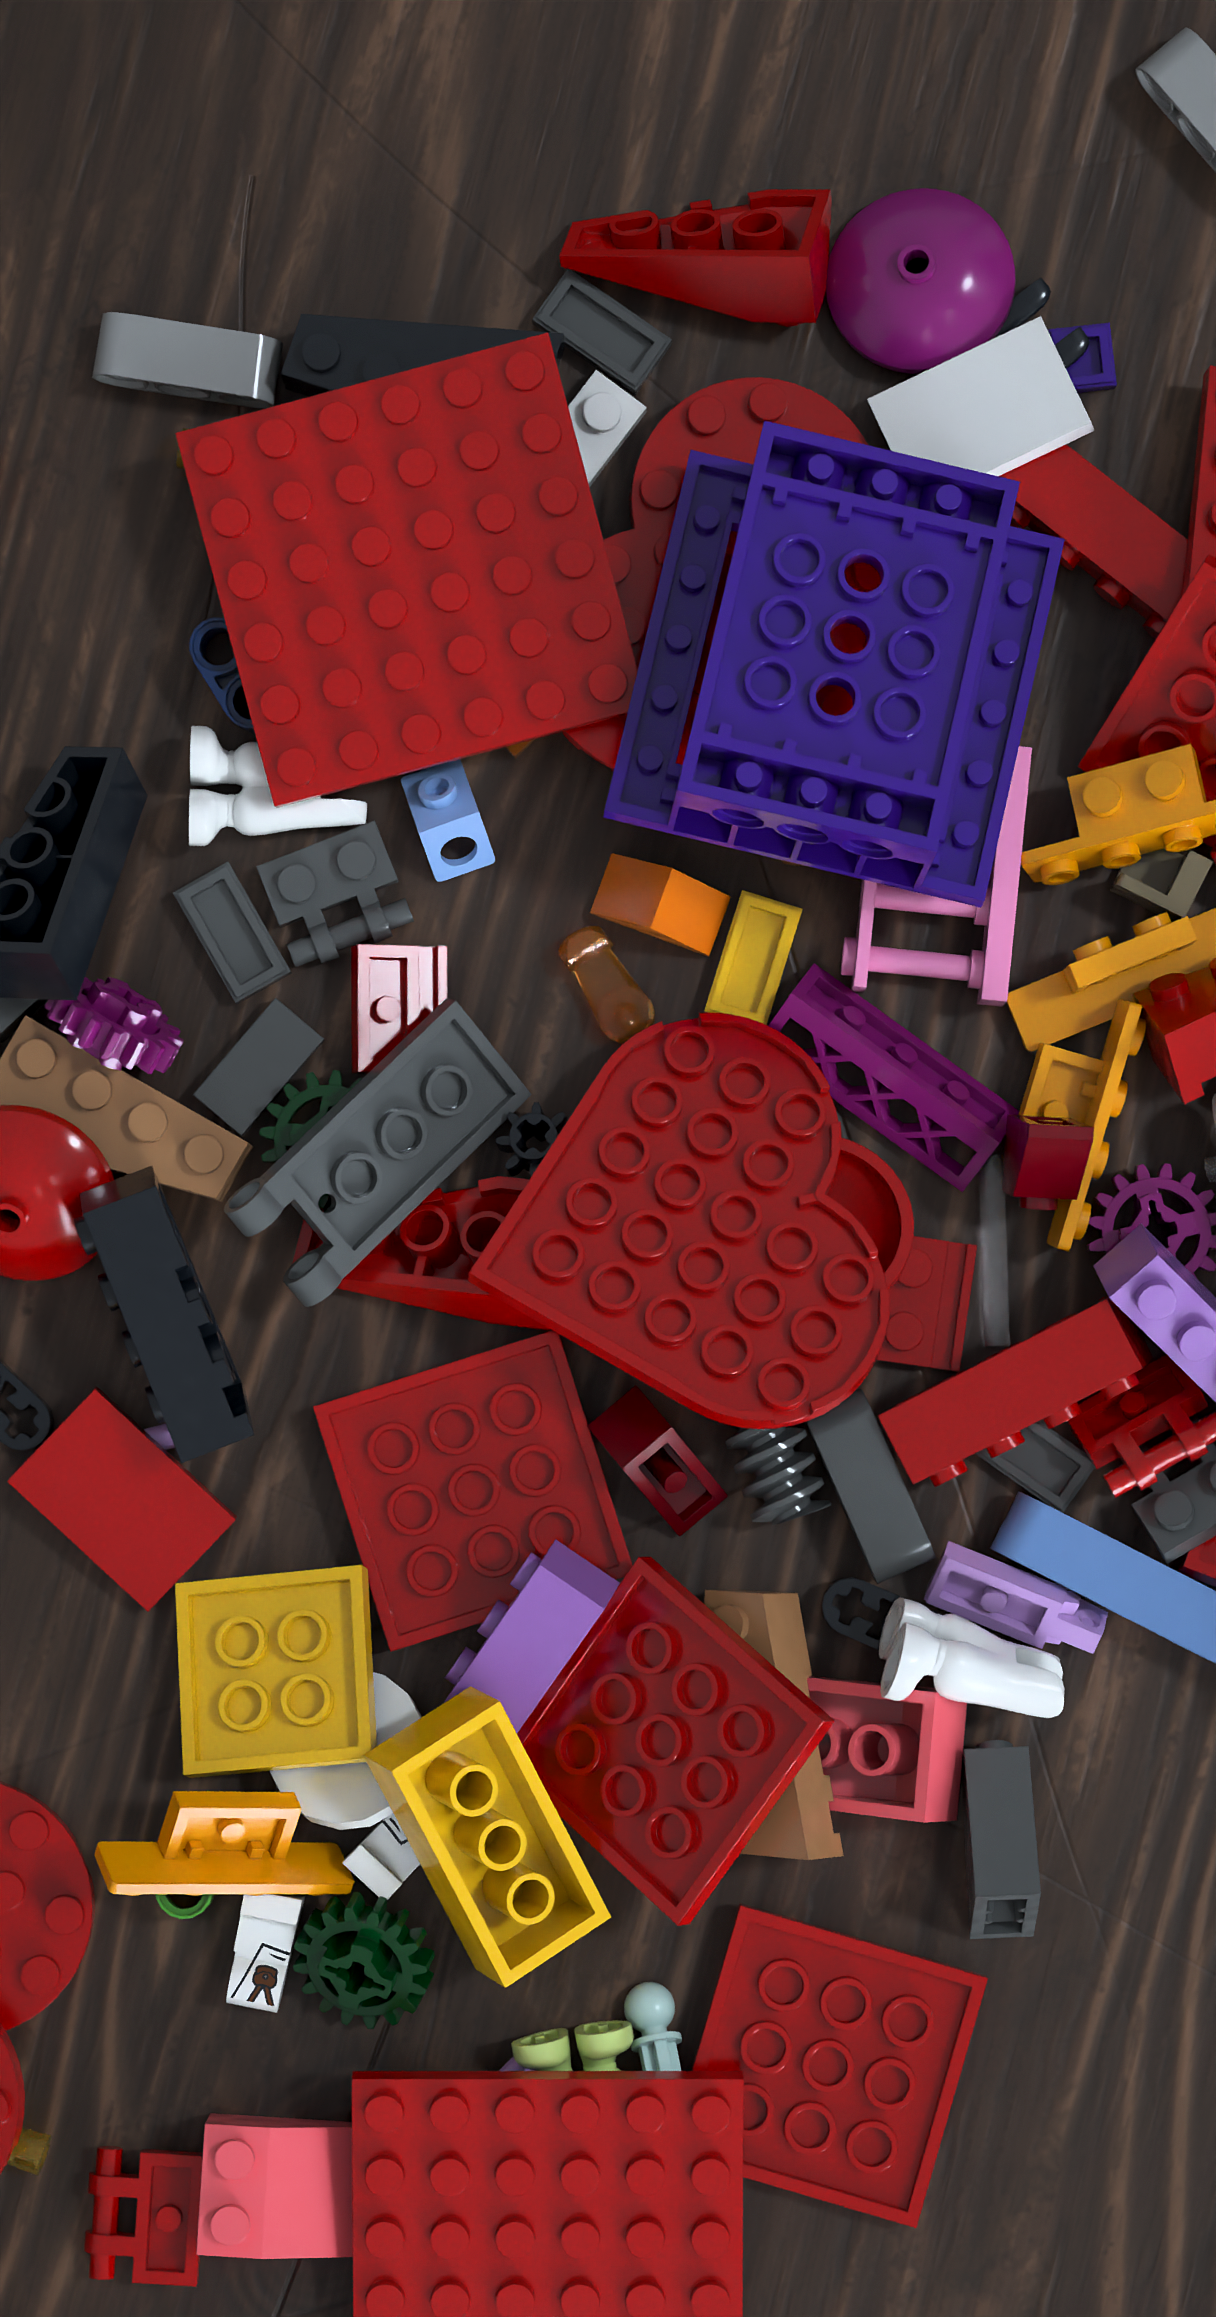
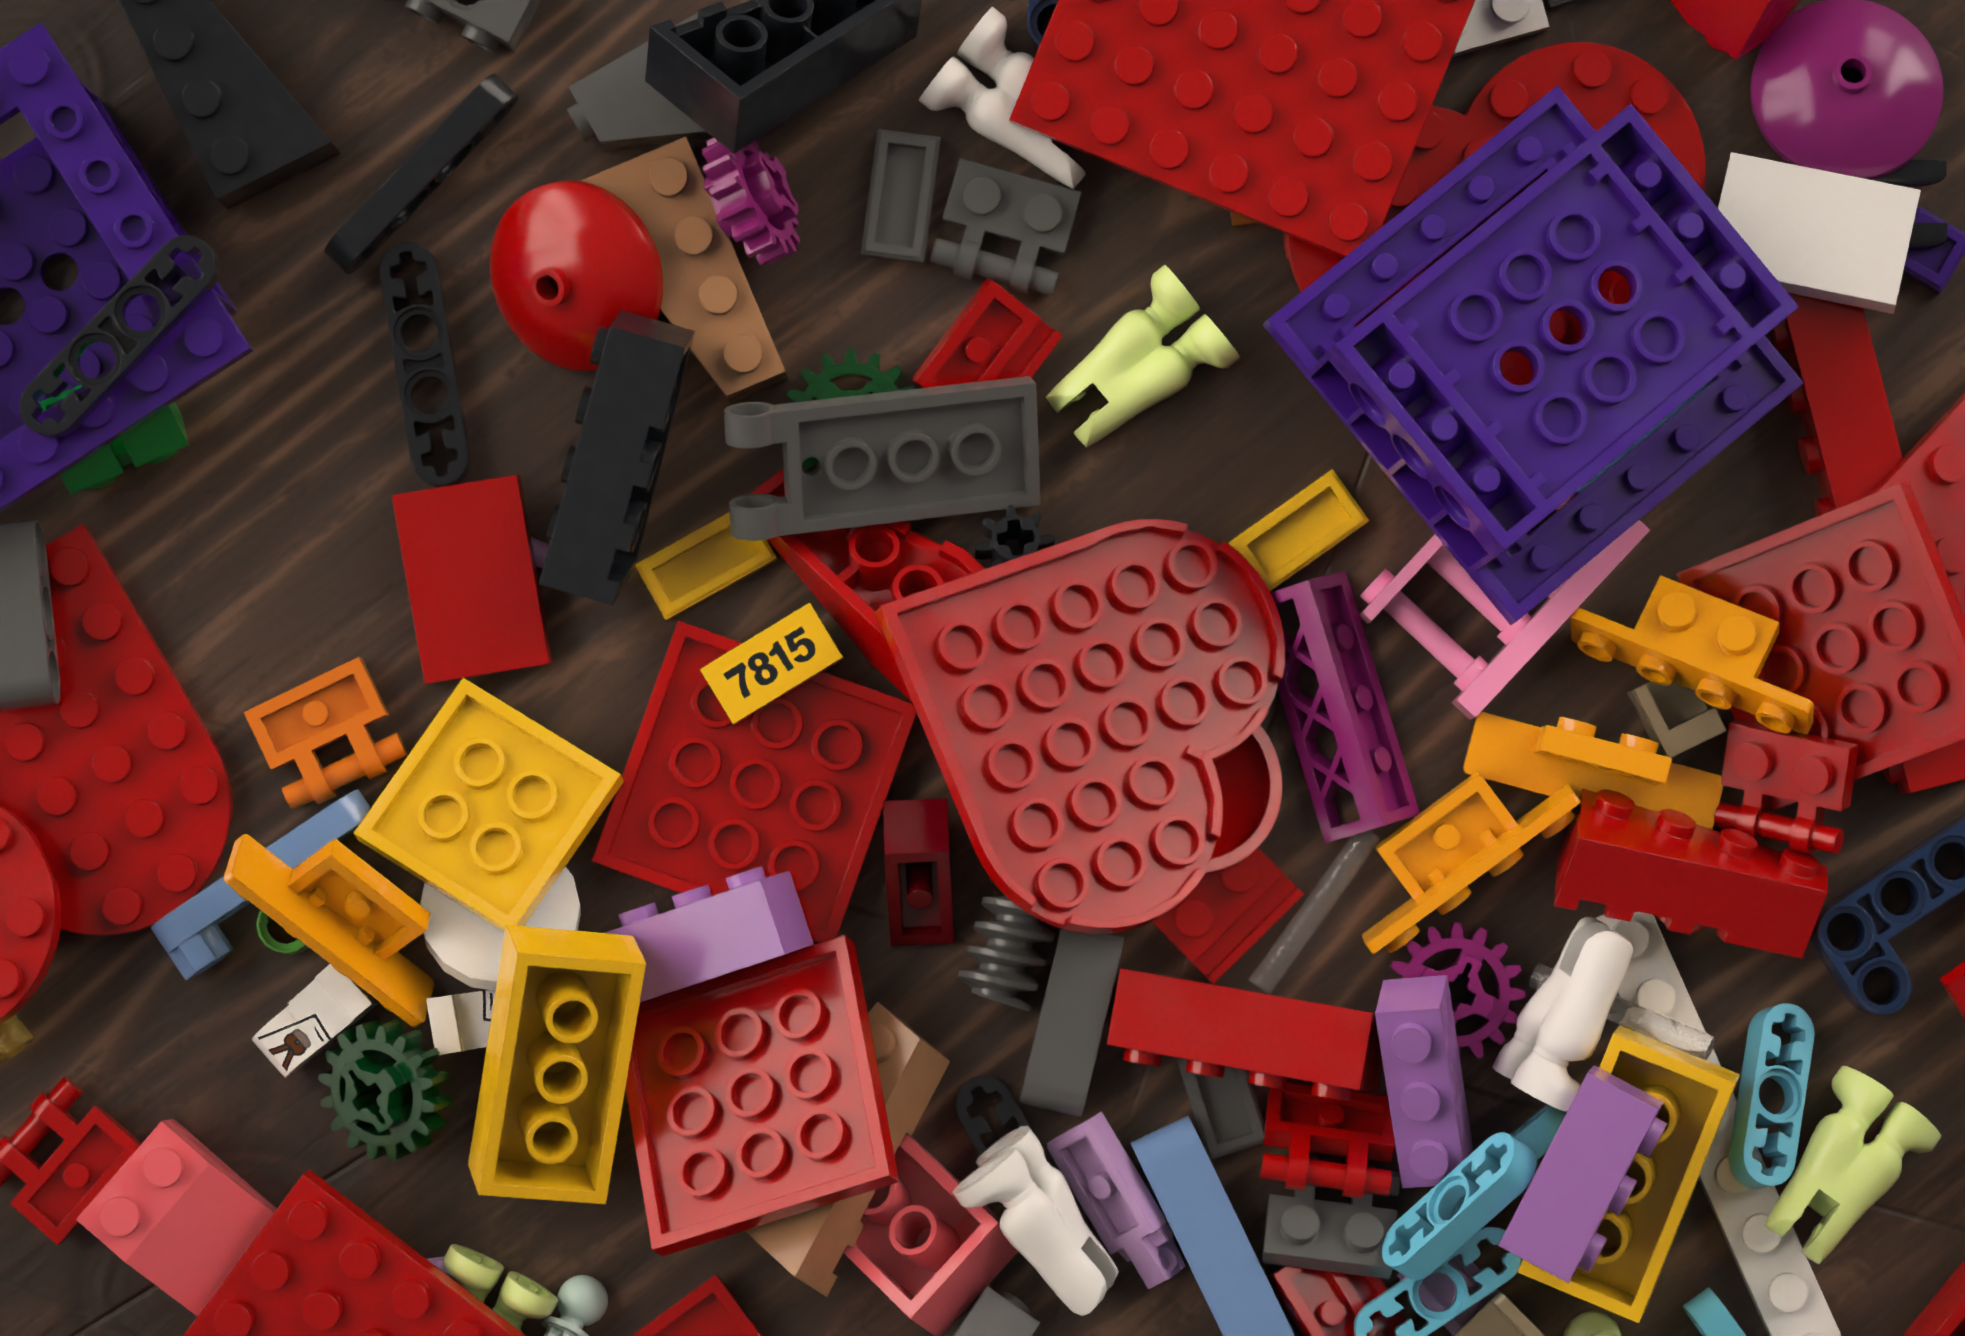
camera: 45 degrees right, 0 degrees up
dark grey tile [193,998,325,1137] -> none
light blue bracket [401,759,495,882] -> none
clear orange piece [558,925,655,1044] -> none
orange slope [590,853,731,957] -> none
dark red slope [1002,1114,1094,1210] -> none
none -> medium blue beam [151,789,371,981]
none -> orange plate [244,657,408,810]
none -> yellow tile [635,512,778,621]
none -> yellow tile [700,603,844,725]
none -> yellowish green piece [1045,264,1240,448]

